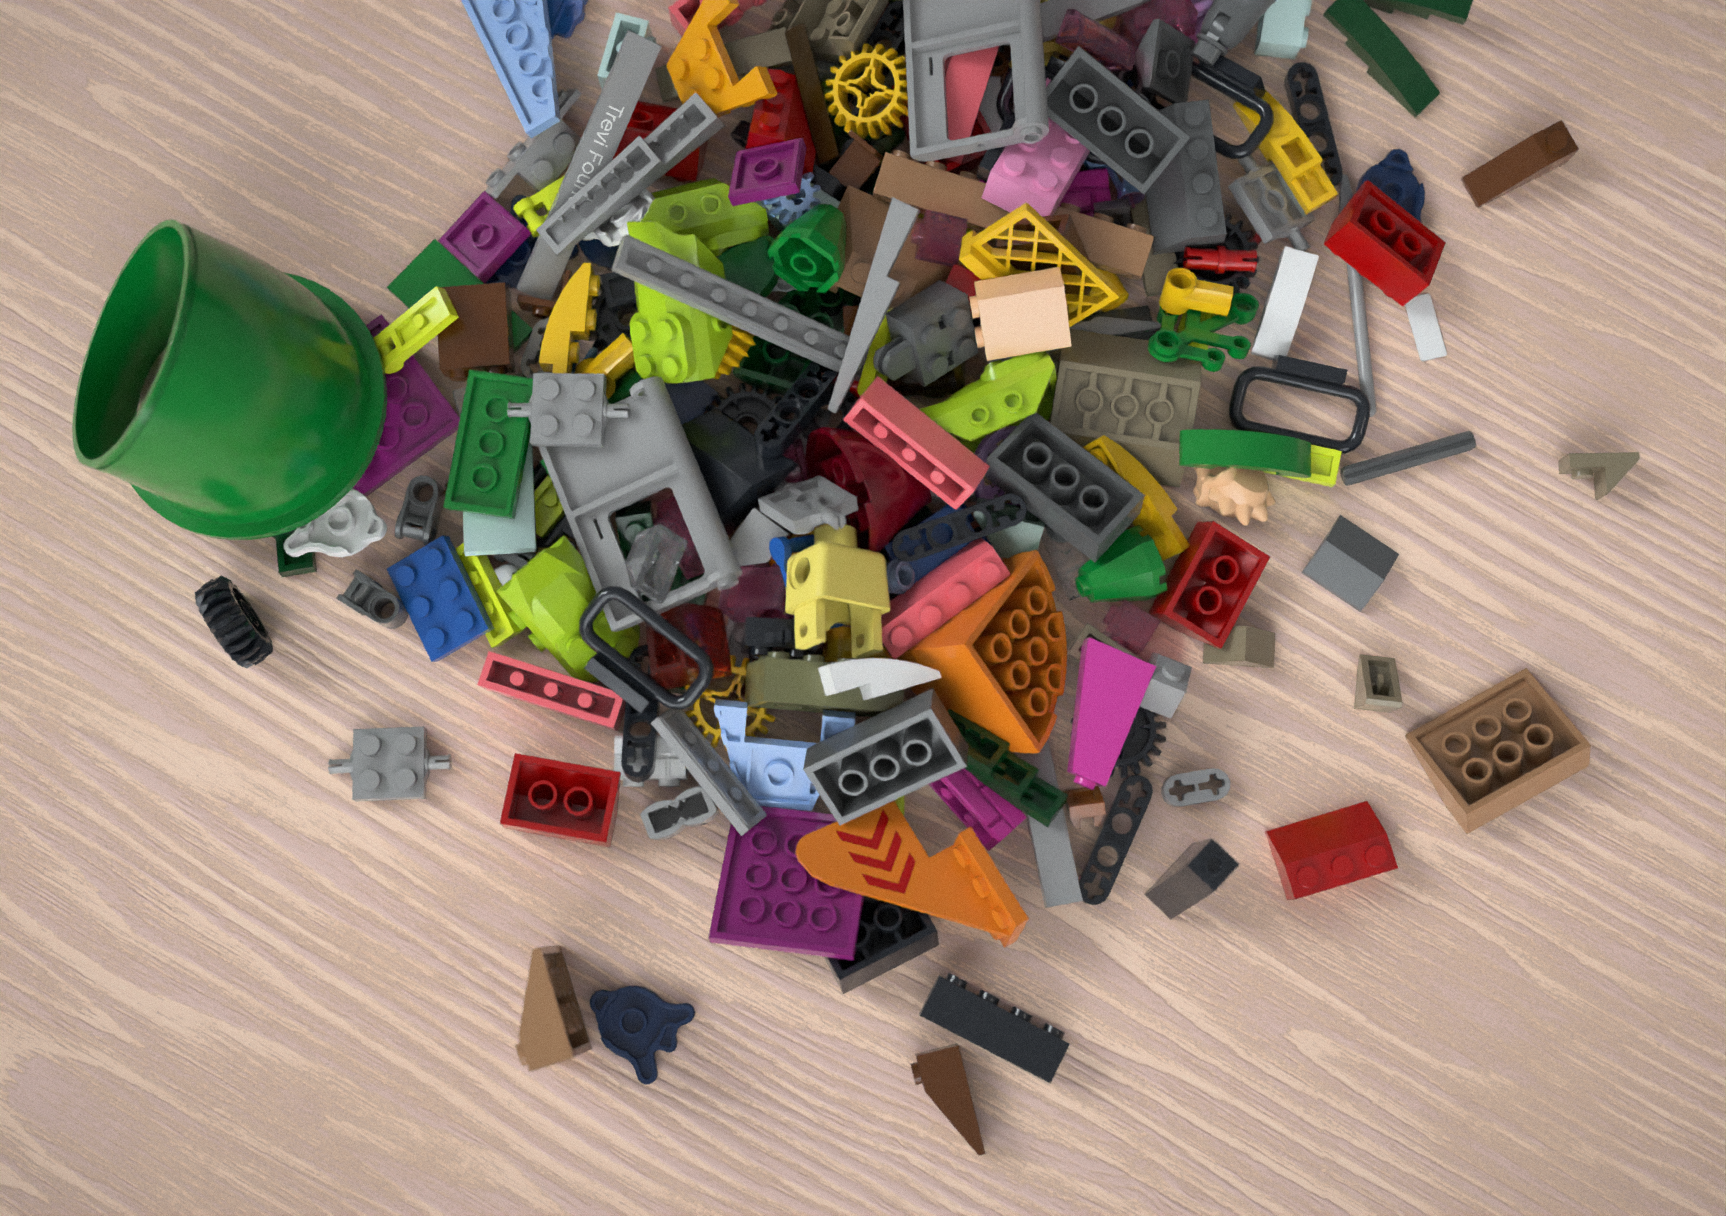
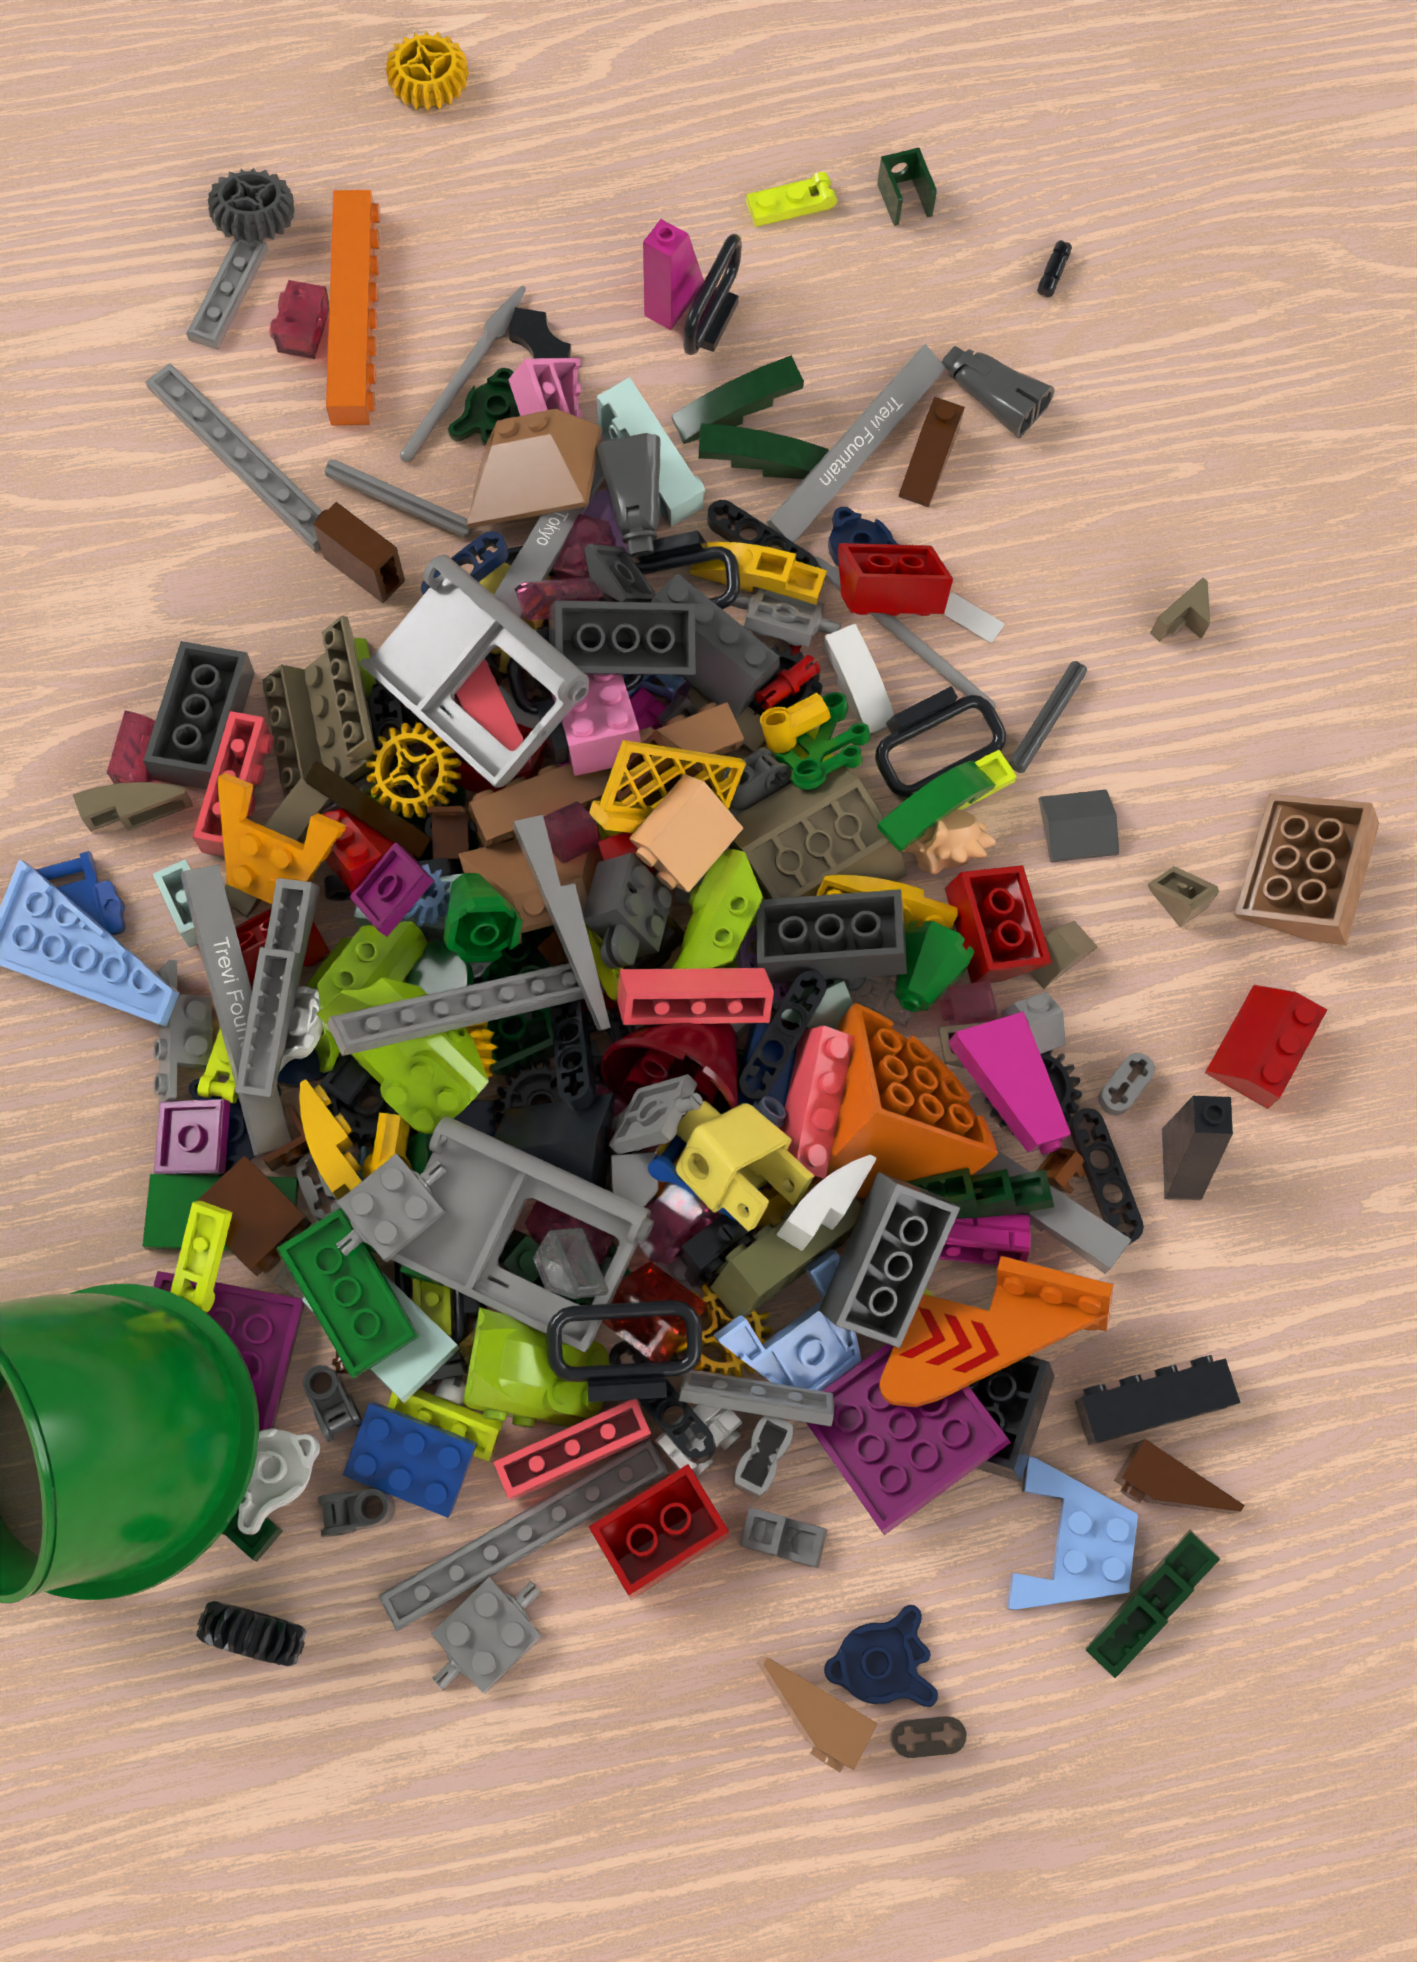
camera: 45 degrees left, 10 degrees down
none -> light grey tile [379,1438,669,1631]
none -> dark grey piece [723,747,791,810]
none -> flat silver slope [740,1507,828,1568]
none -> light grey tile [766,344,946,542]
none -> clear smoke beam [890,1716,967,1758]
none -> dark grey piece [942,346,1055,438]
none -> light blue wing [1007,1456,1138,1610]
none -> dark green slope [1085,1529,1220,1678]

